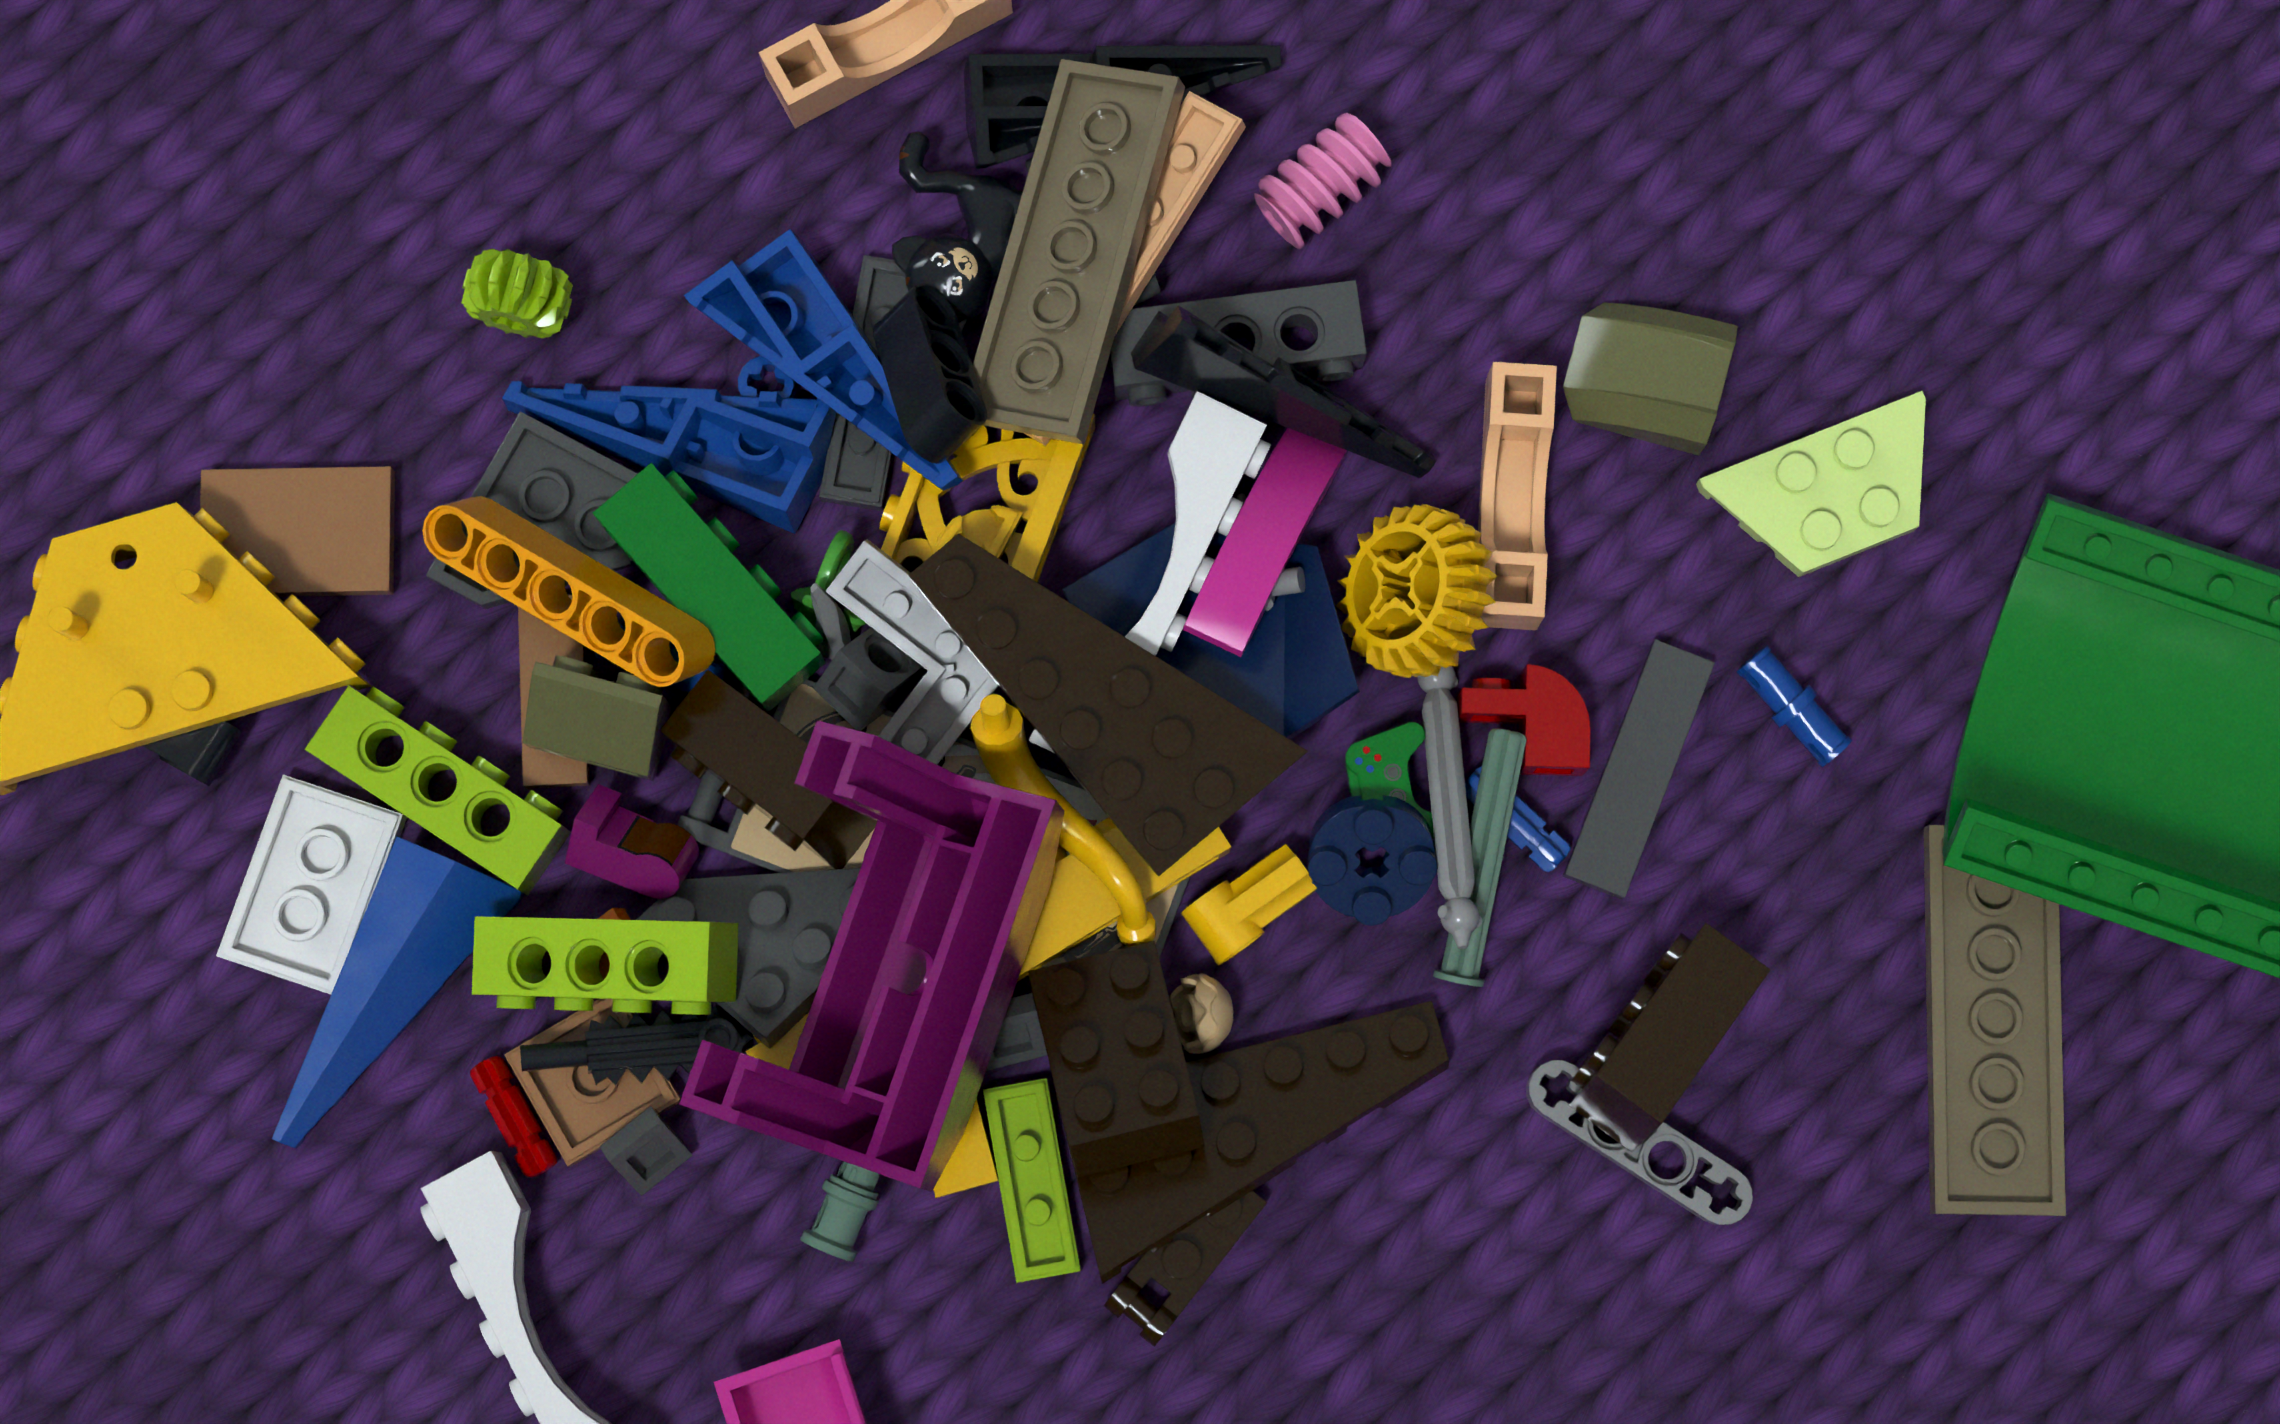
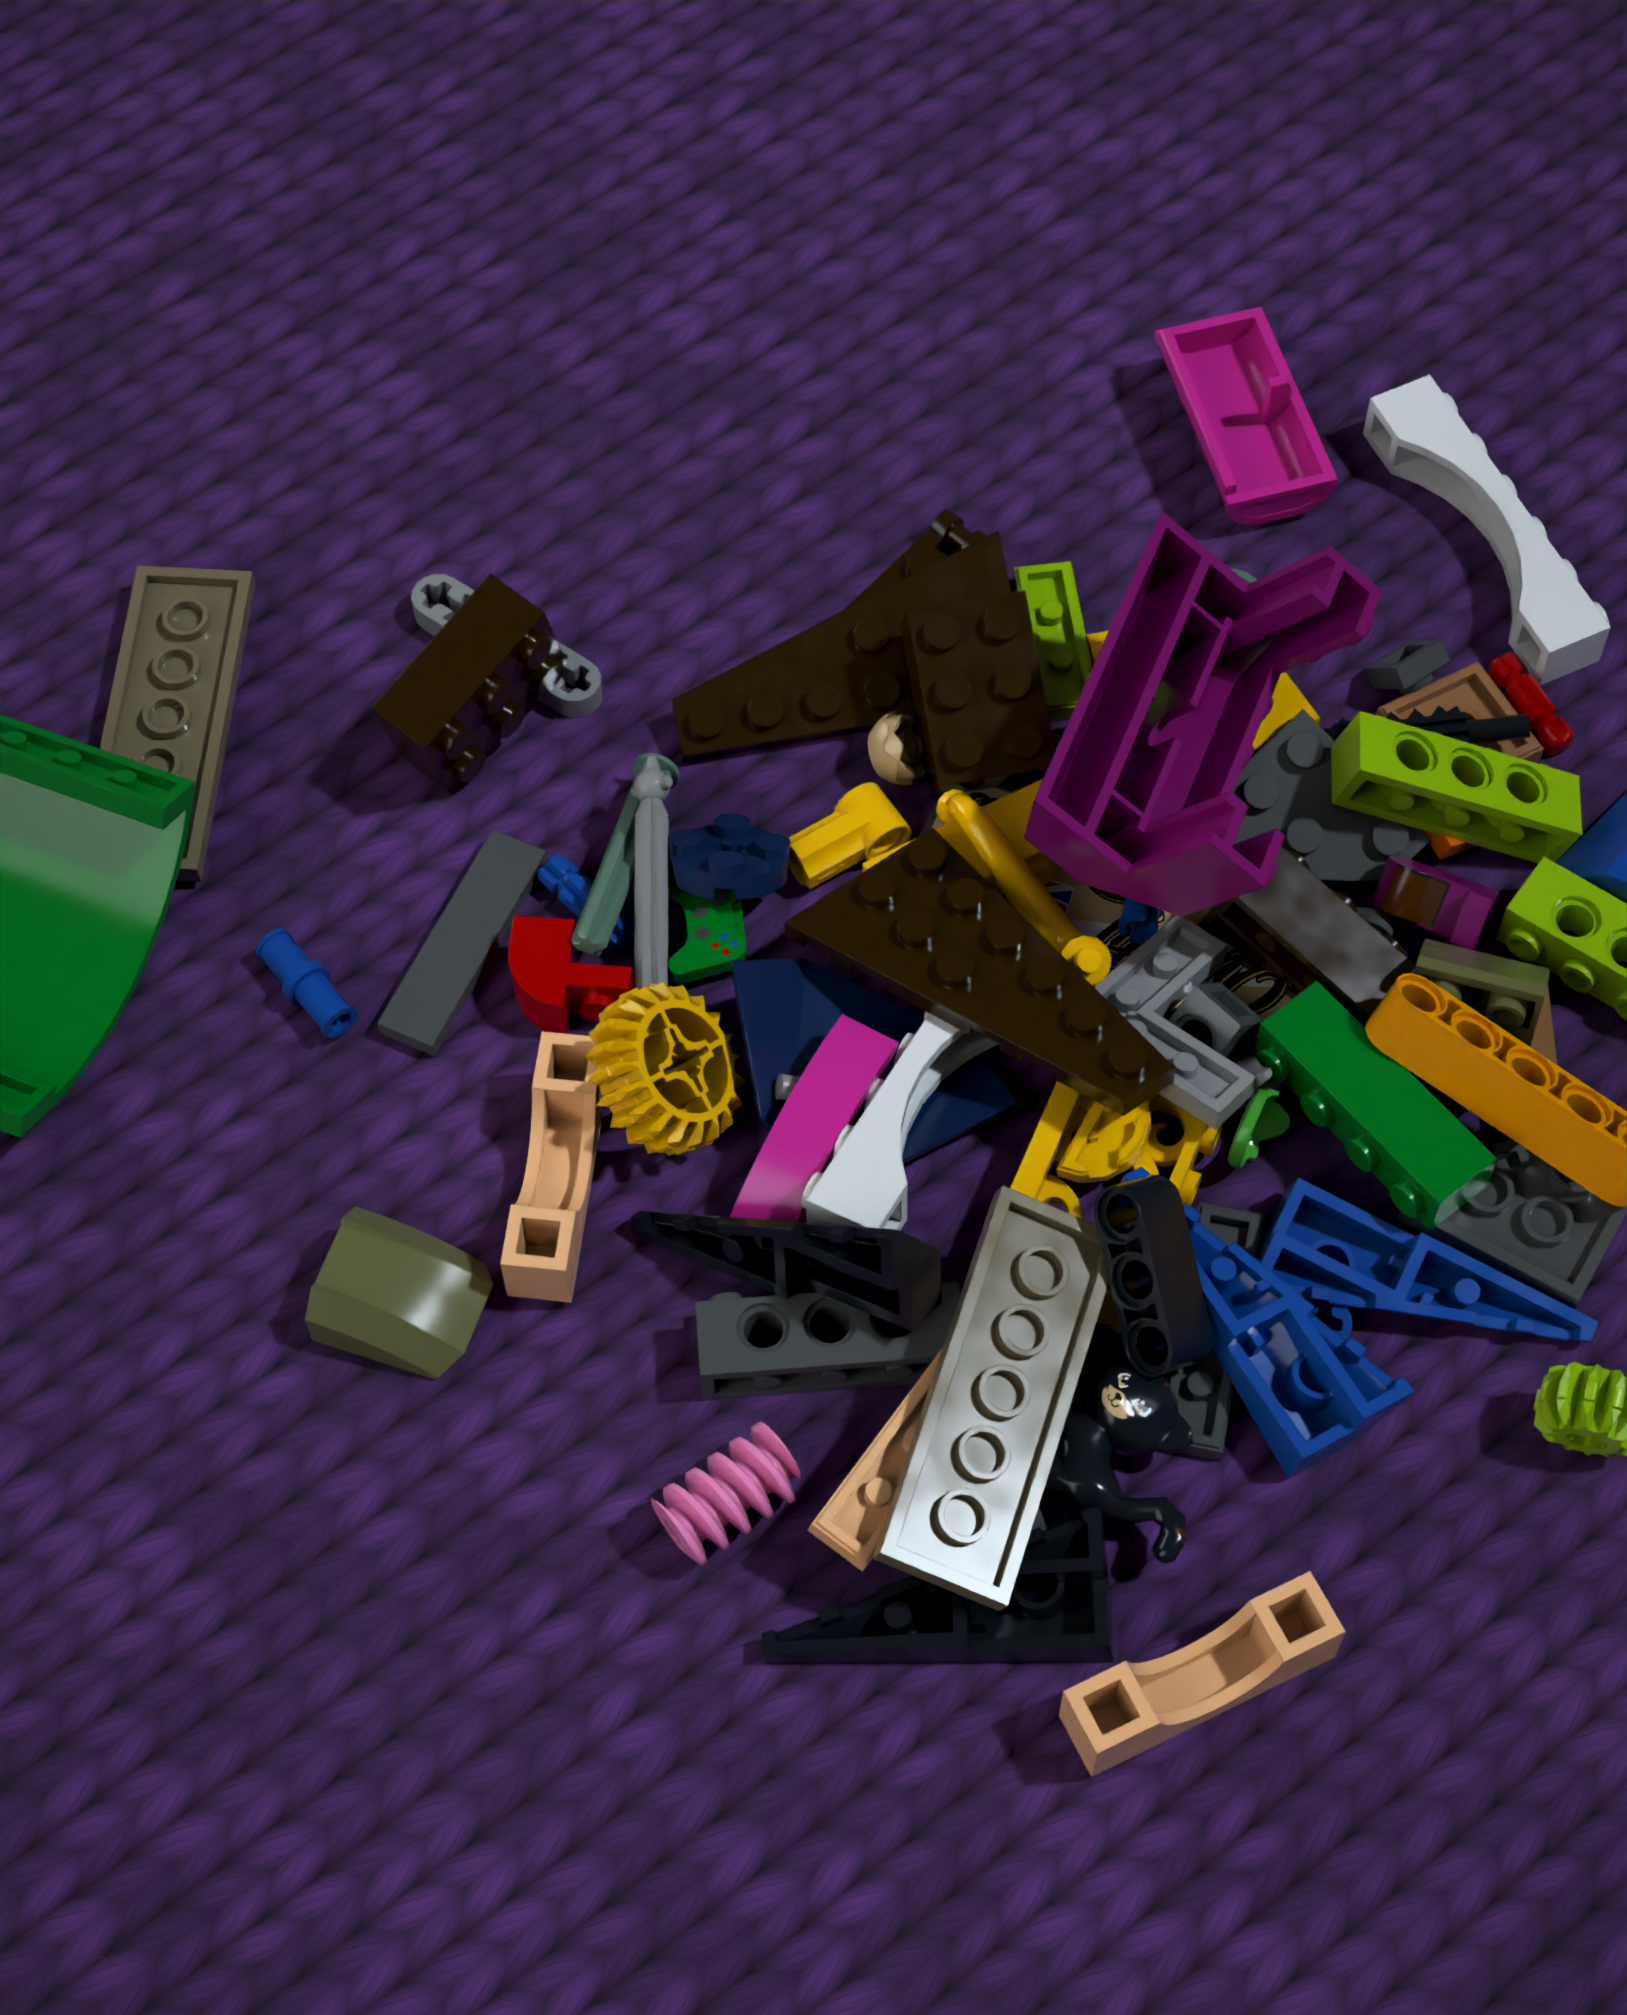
camera: 175 degrees left, 20 degrees down
yellowish green wing [1696,391,1926,577] -> none

